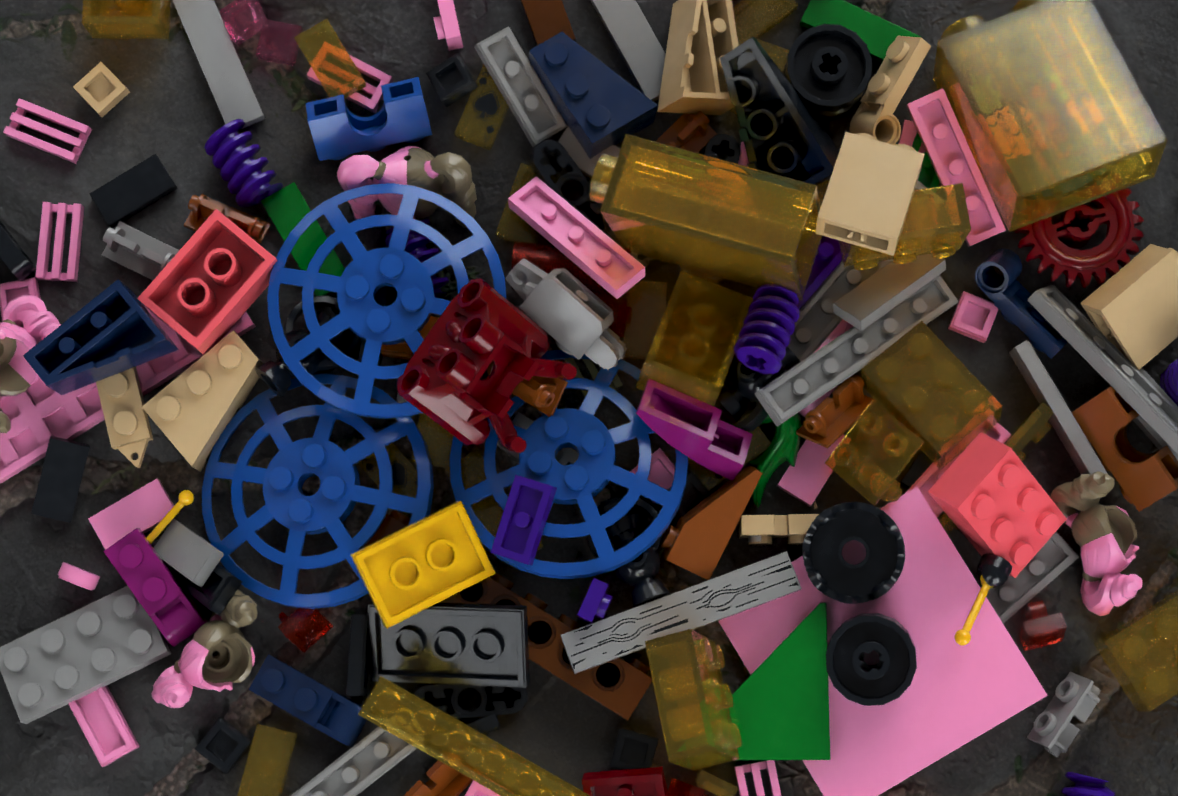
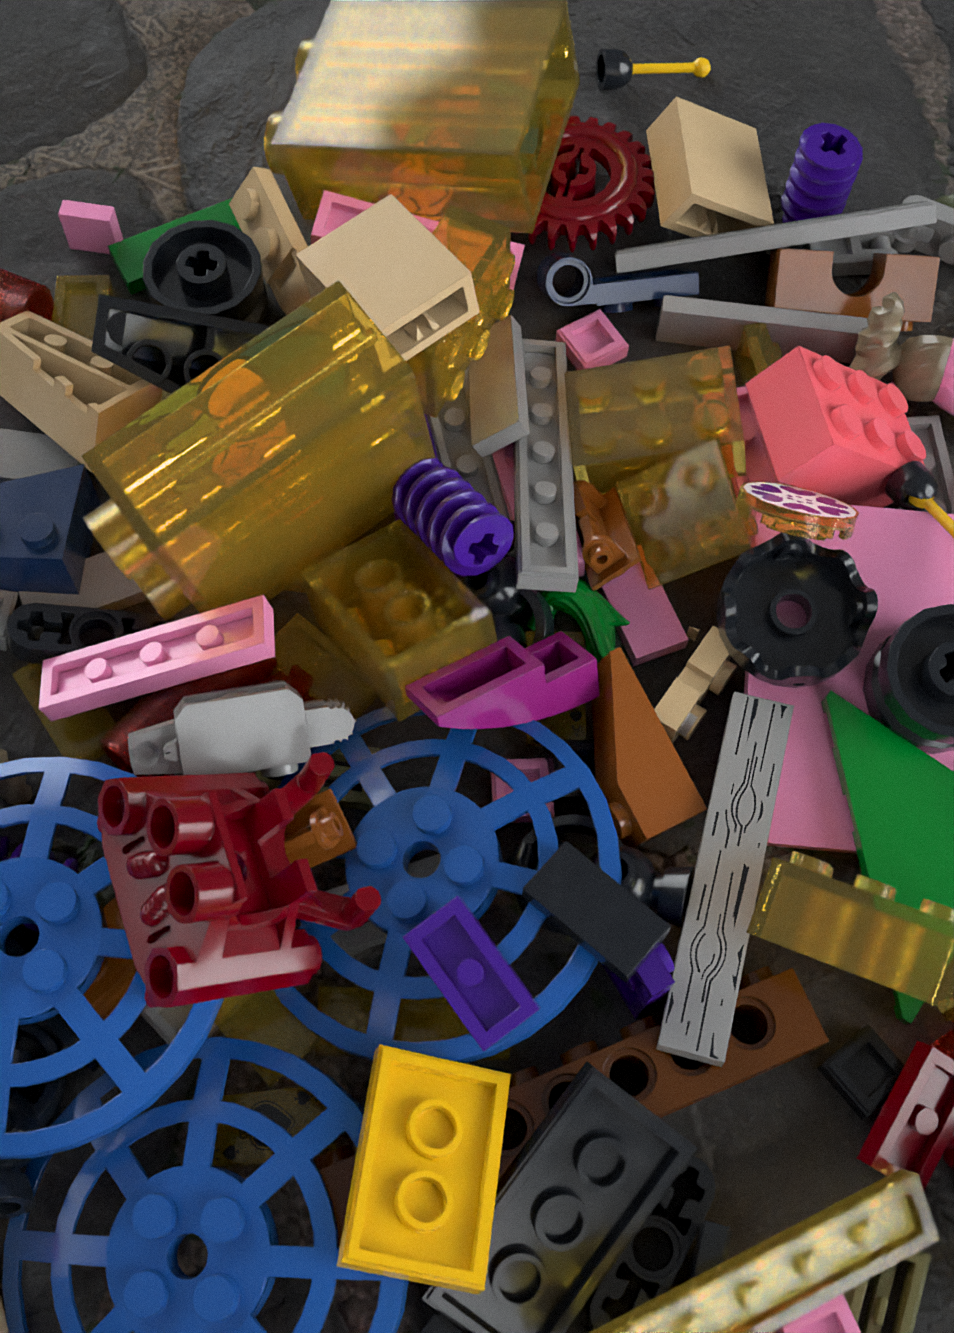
camera: 60 degrees left, 15 degrees down
none -> black tile [522,841,671,983]
none -> tile [735,481,859,541]

